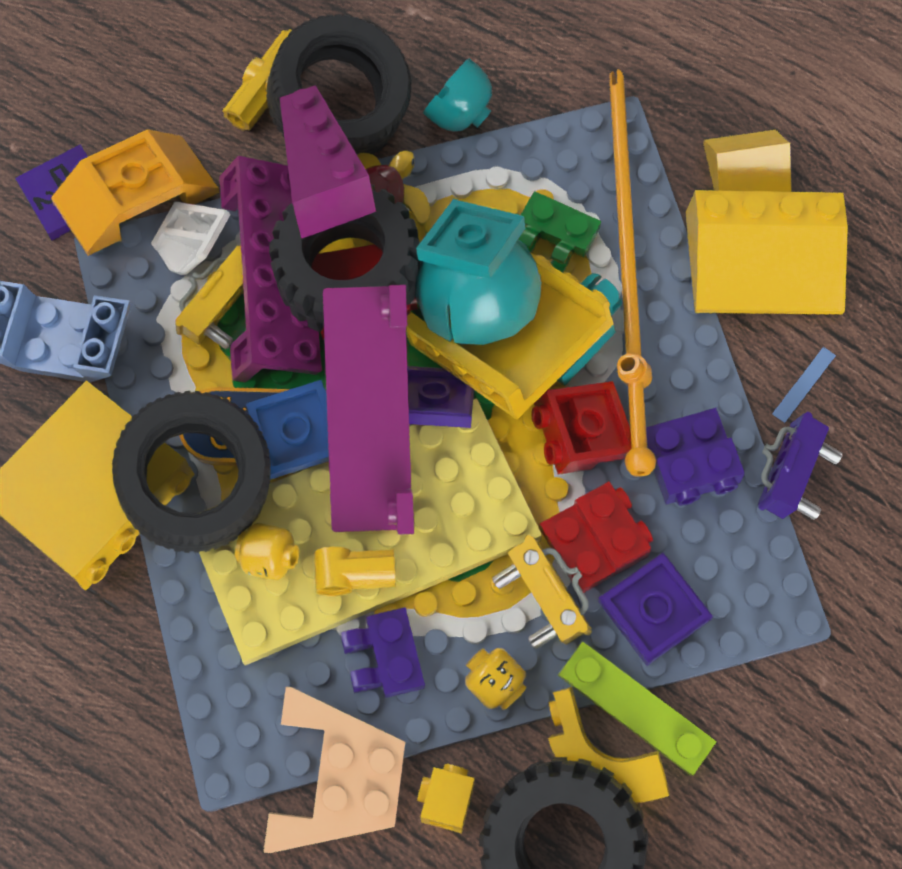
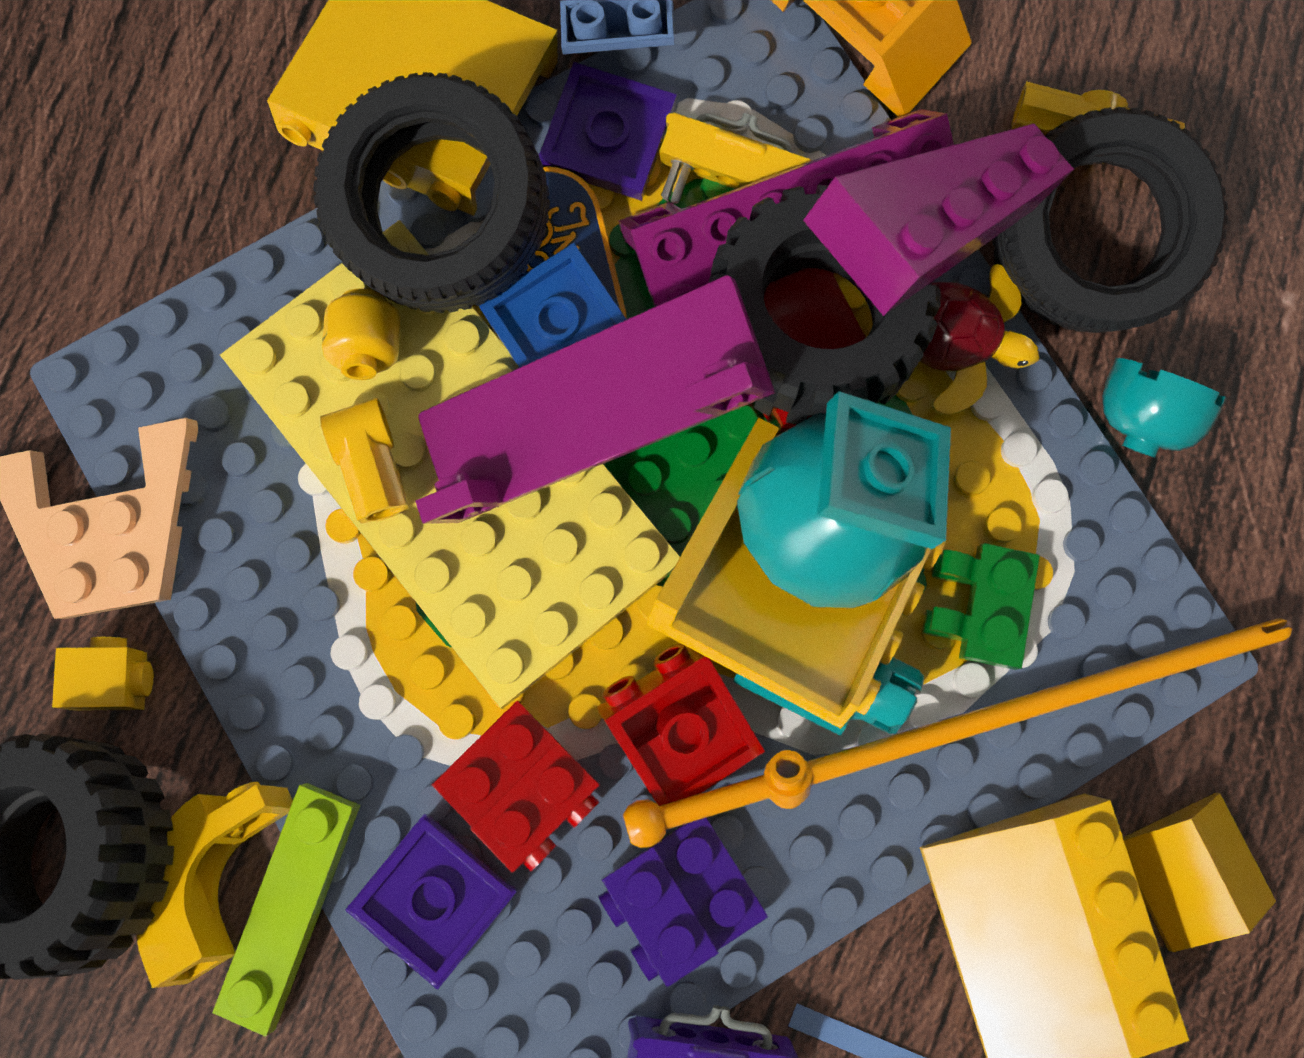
camera: 70 degrees right, 10 degrees up
white slope [151,201,231,275] -> none
dark purple plate [341,607,425,698] -> none
dark purple plate [407,366,474,428] -> none
yellow head [465,648,527,710] -> none
yellow piece [492,535,592,649] -> none
none -> dark purple tile [539,62,677,201]

